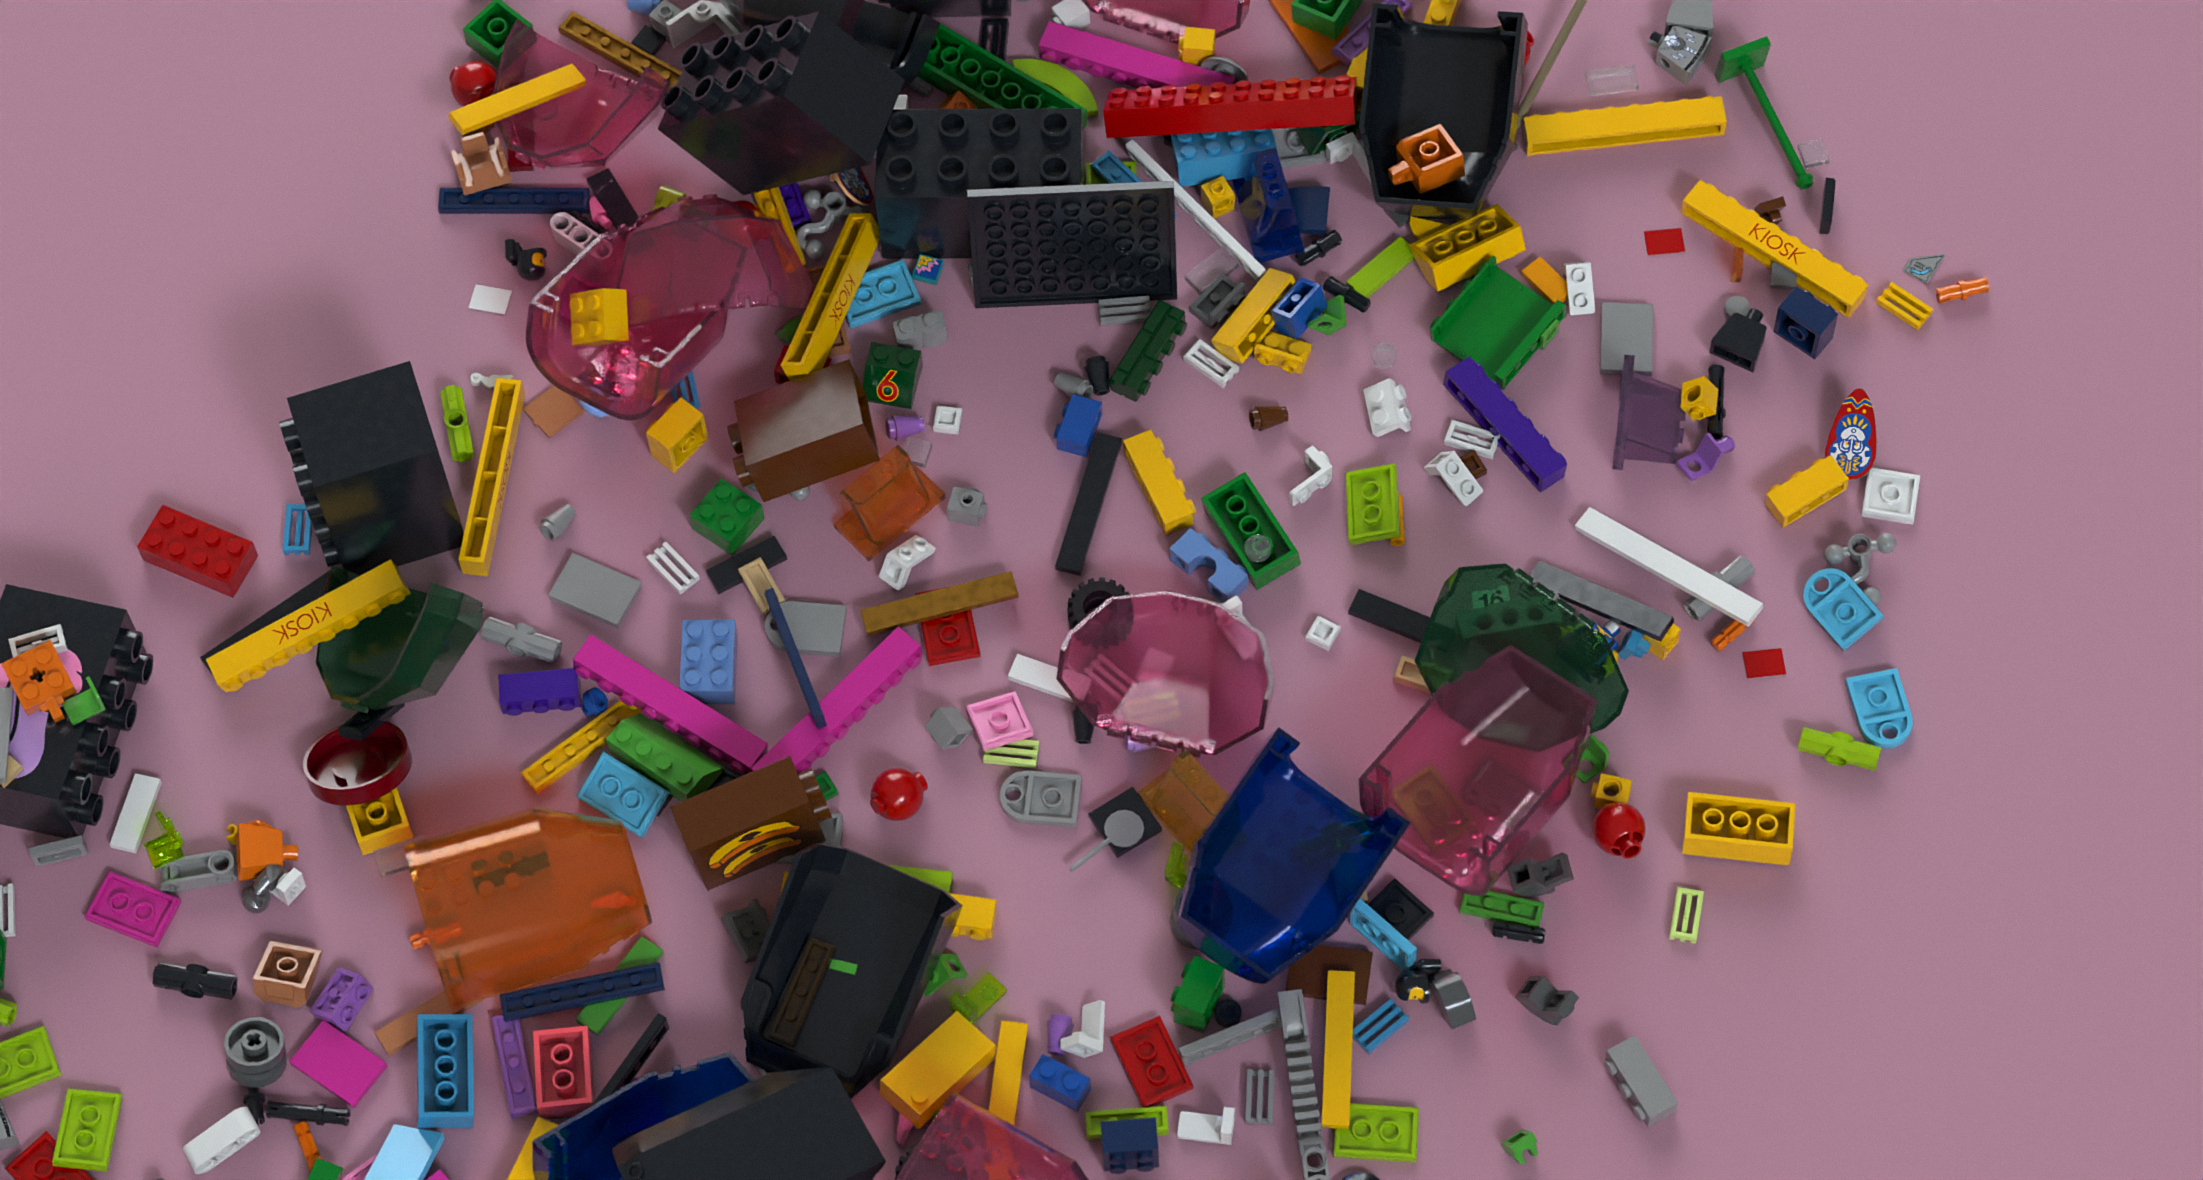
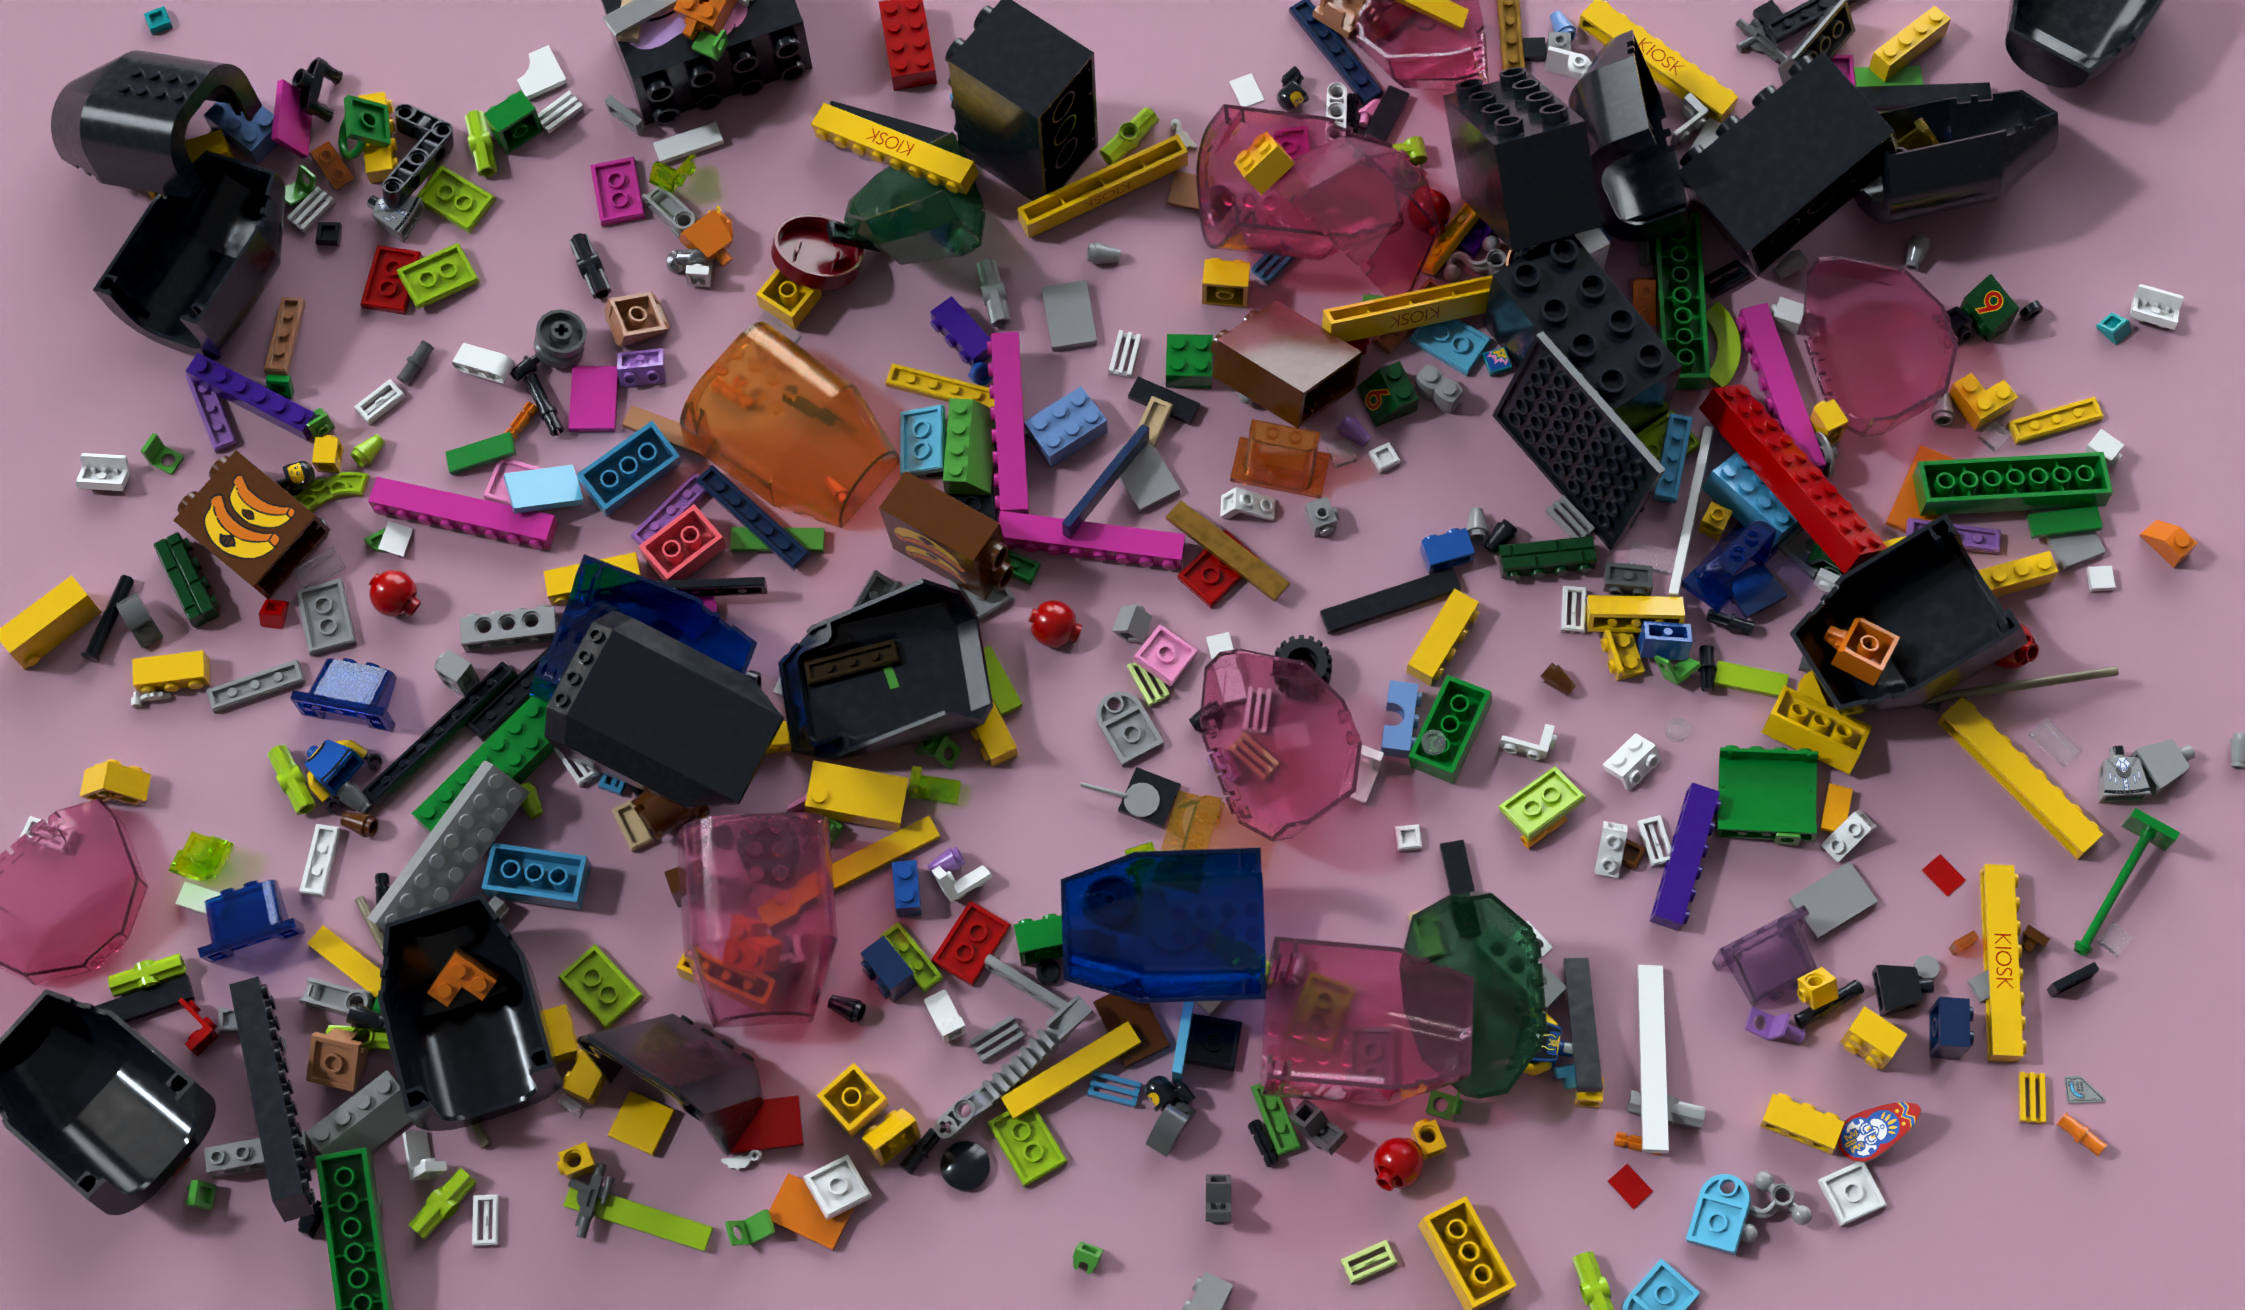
camera: 55 degrees right, 5 degrees up
none -> yellow brick [1840,1006,1907,1070]

